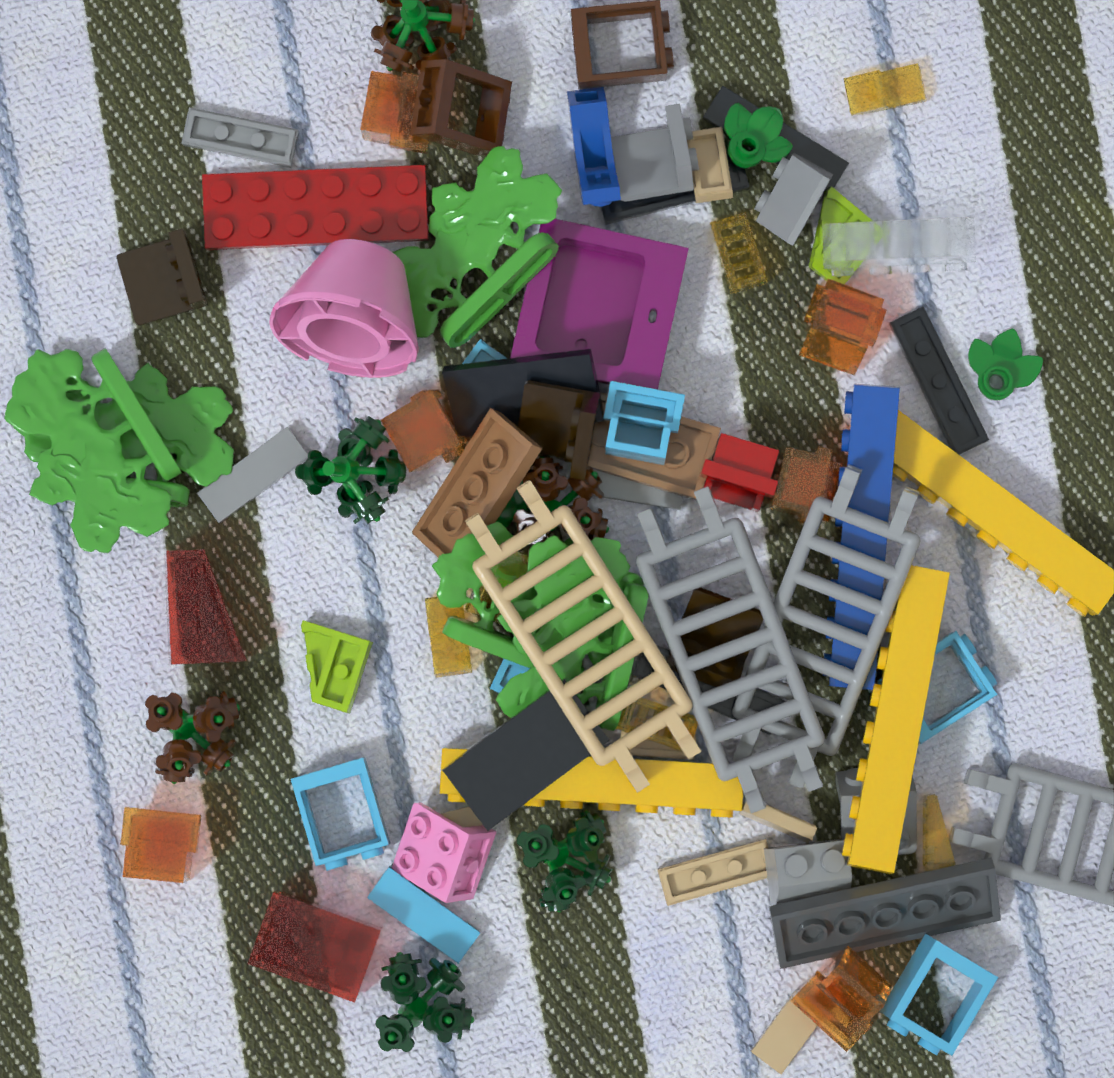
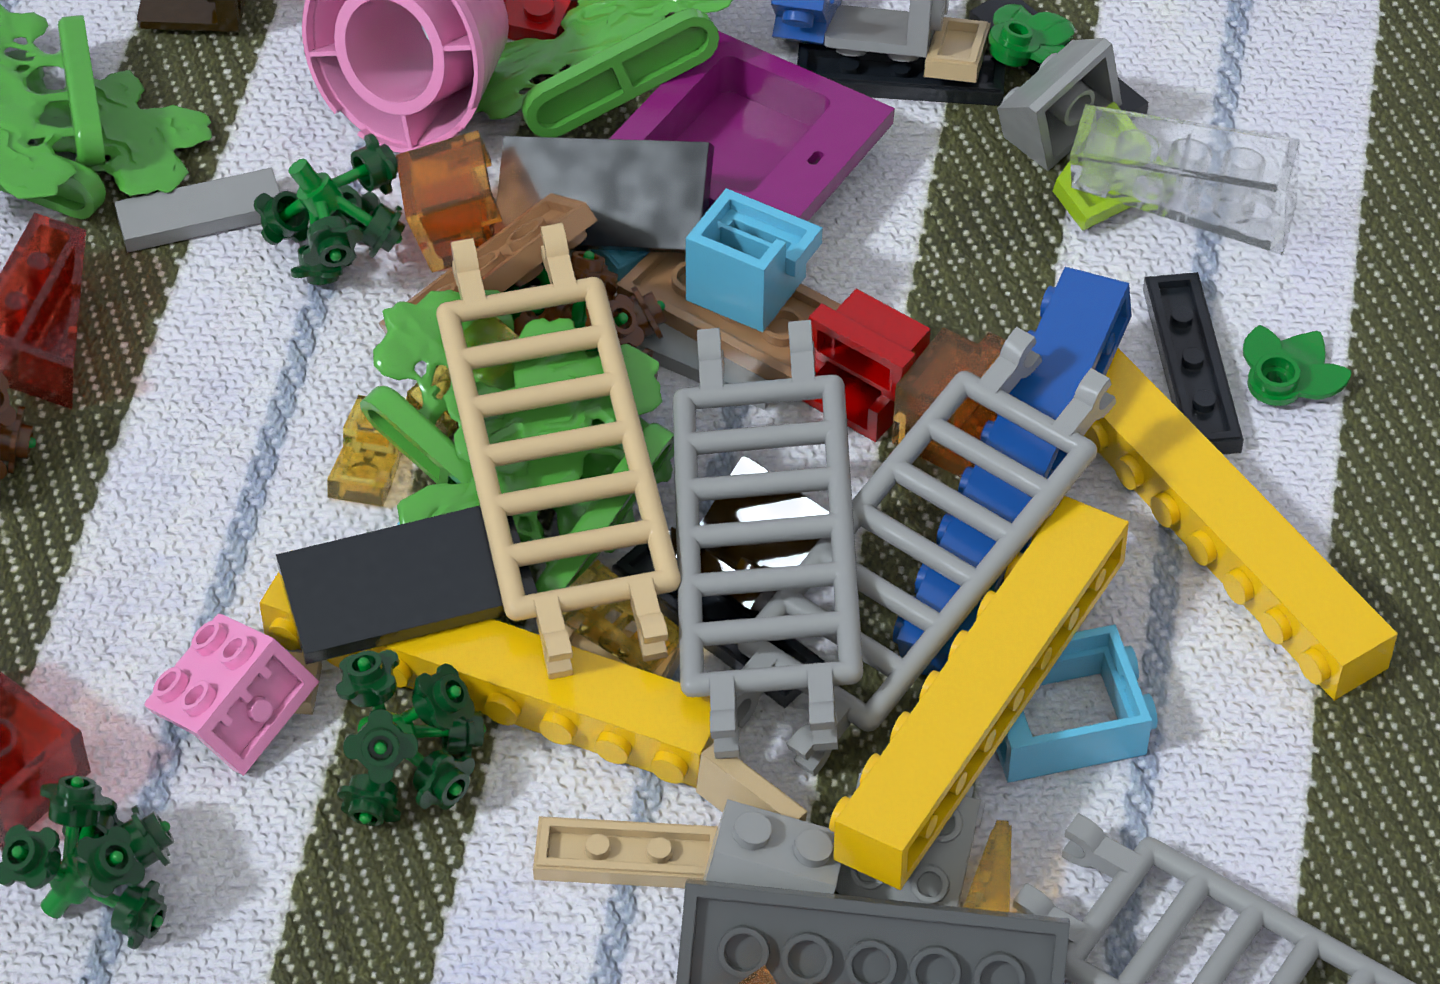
camera: 20 degrees right, 35 degrees down
medium azure window [291,757,390,871] -> none
lime wing [301,620,373,714] -> none
medium azure tile [367,866,481,964] -> none
dark brown bracket [518,380,600,480] -> none
clear yellow slope [710,212,768,294] -> none
clear orange plate [799,279,887,376] -> none
clear yellow slope [844,63,927,116] -> none

